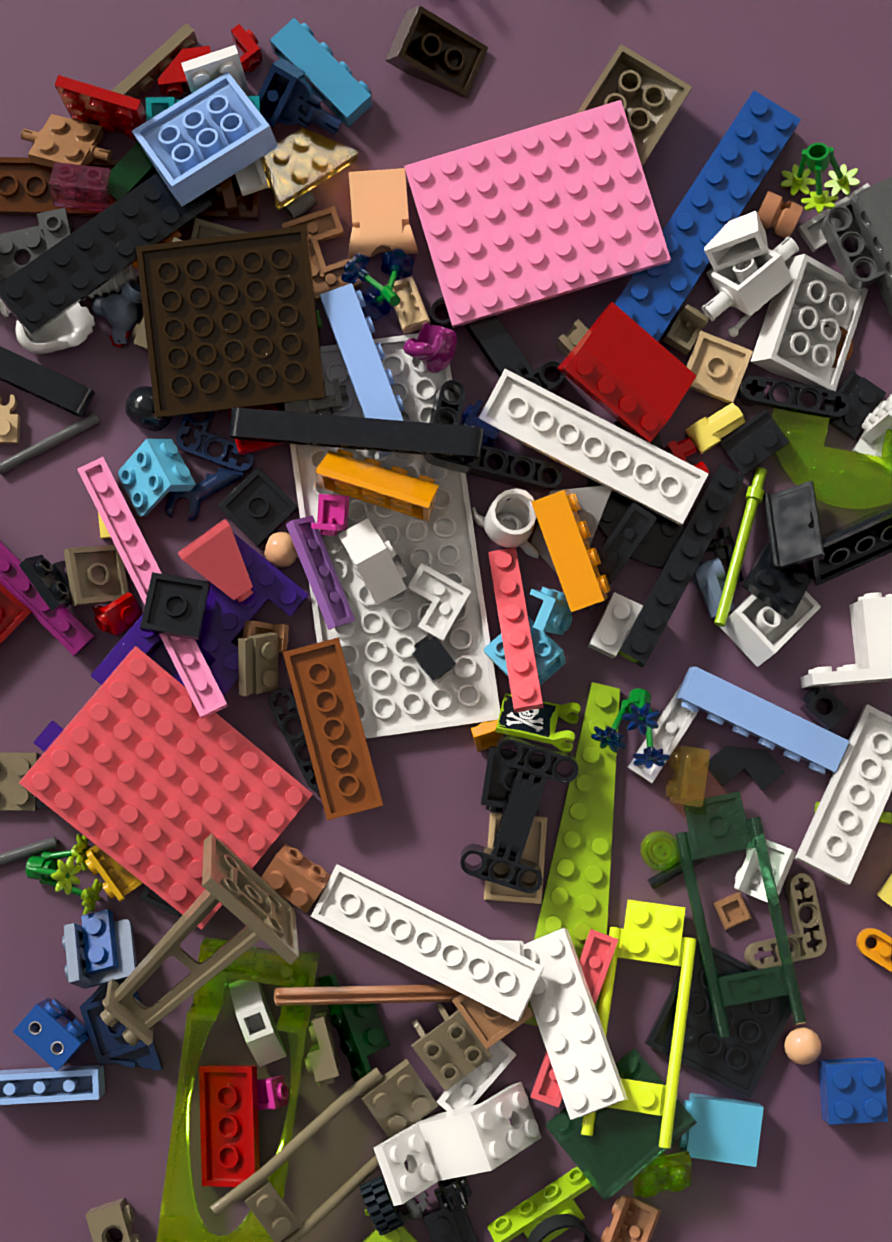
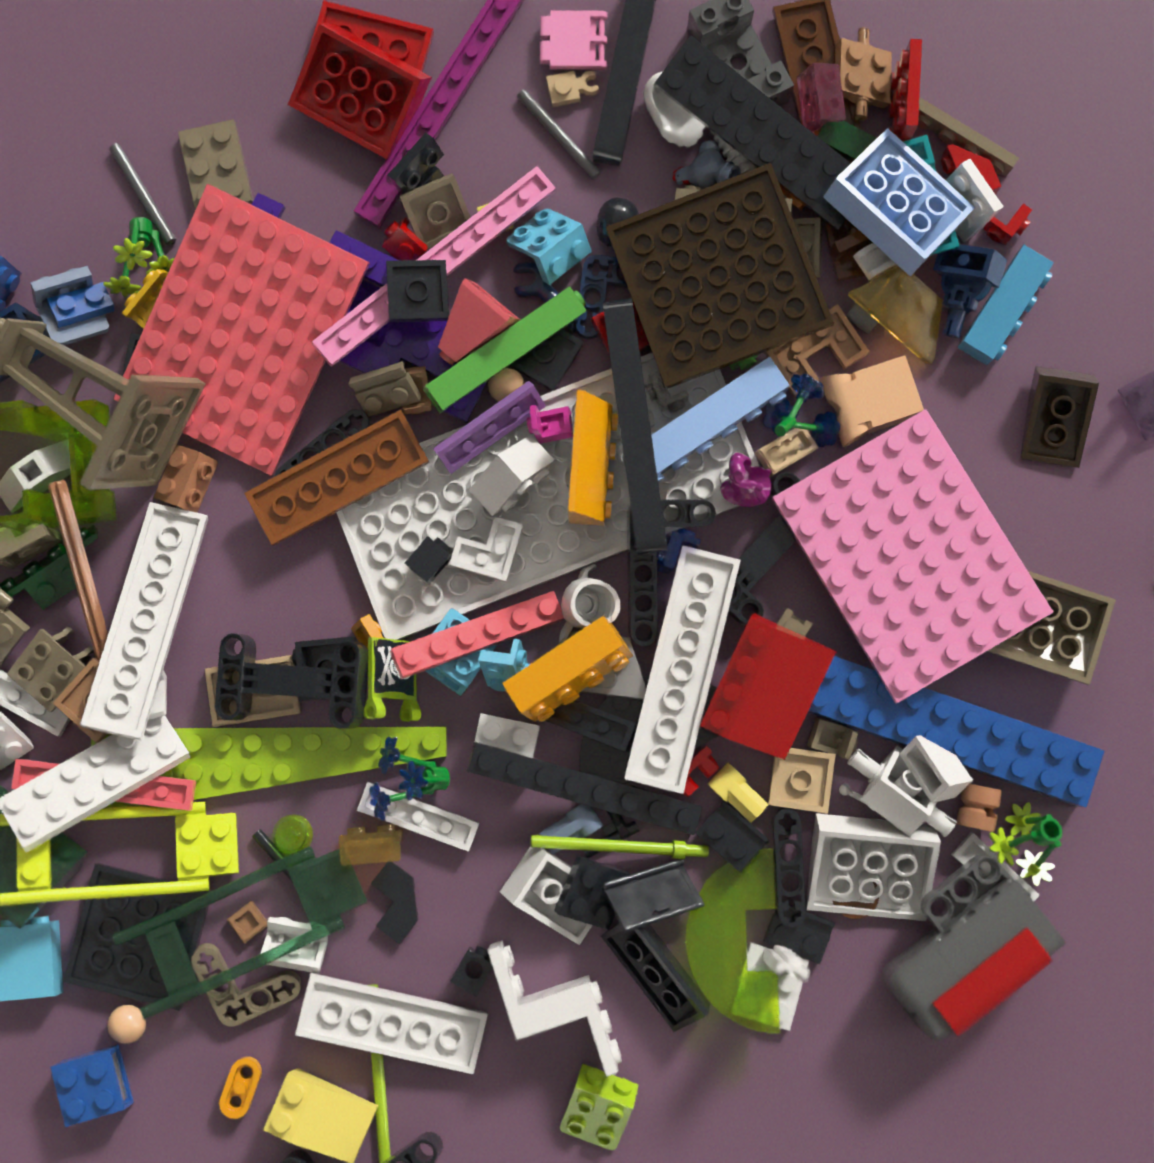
camera: 85 degrees right, 0 degrees up
light blue brick [675,667,850,775] -> none
none -> bright green brick [423,286,587,413]

